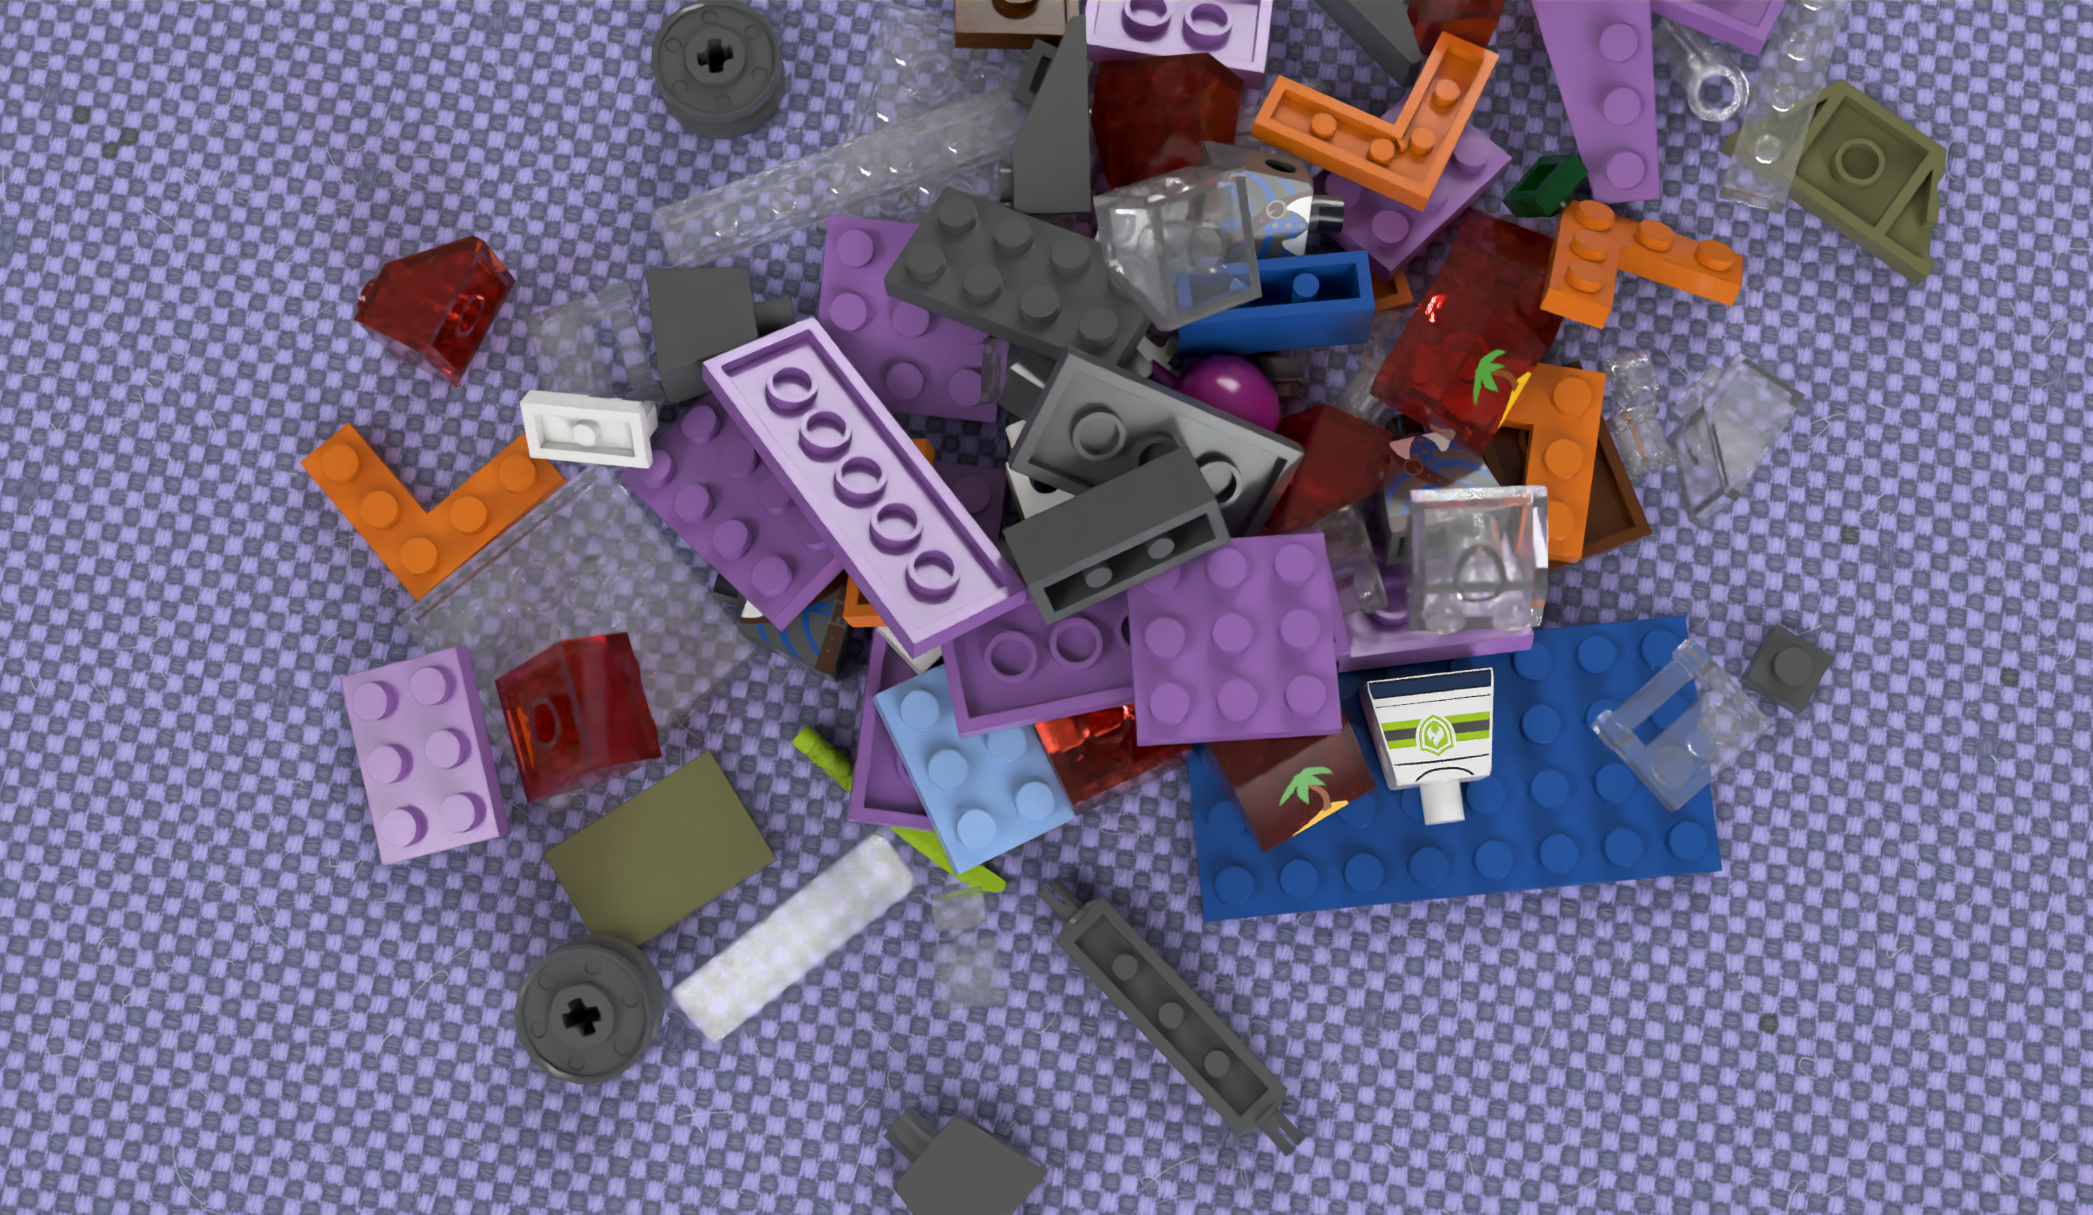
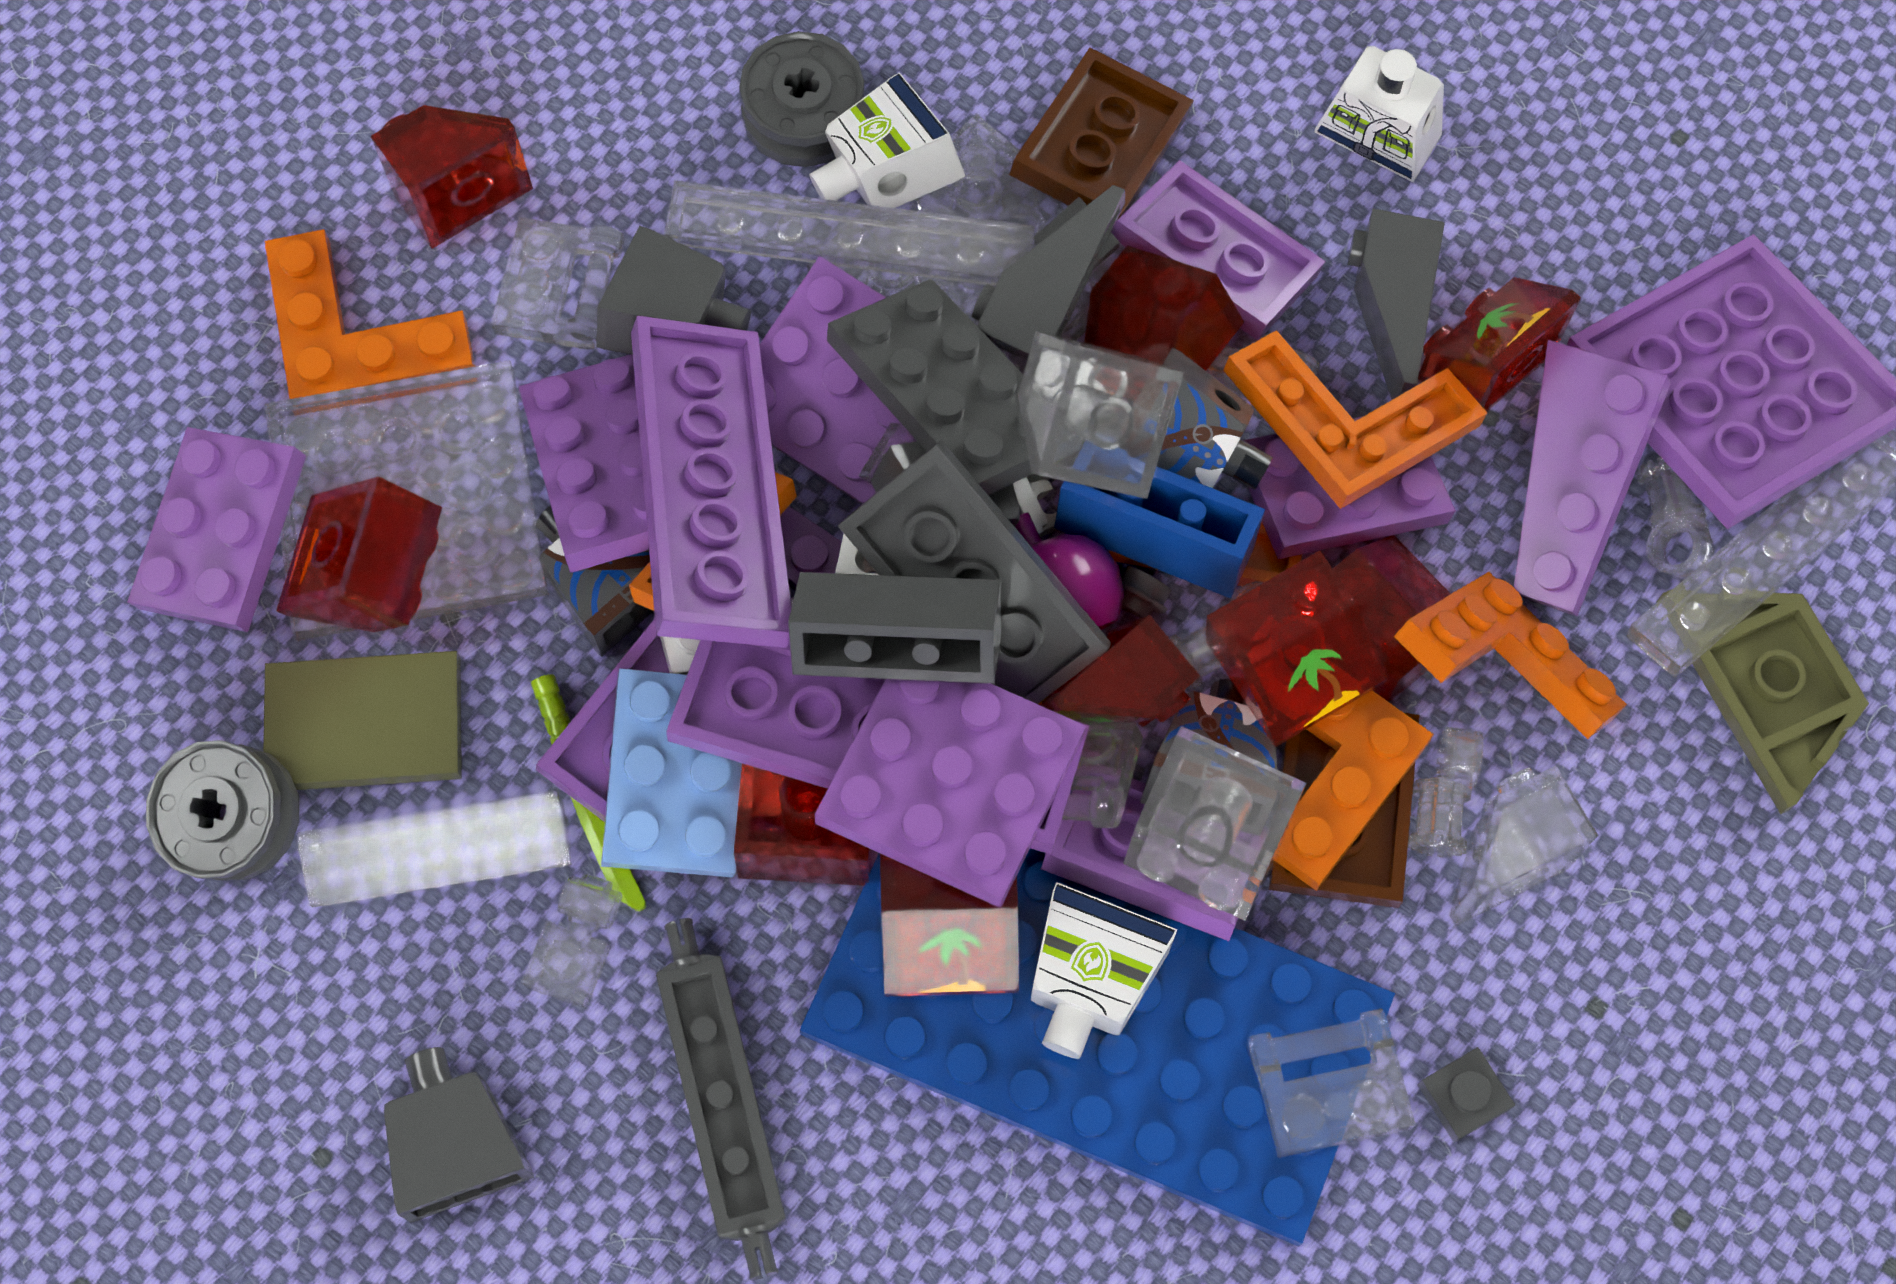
camera: 25 degrees right, 10 degrees down
white plate [520,390,658,469] -> none
dark green plate [1502,154,1588,218] -> none
none -> white torso [809,72,965,214]

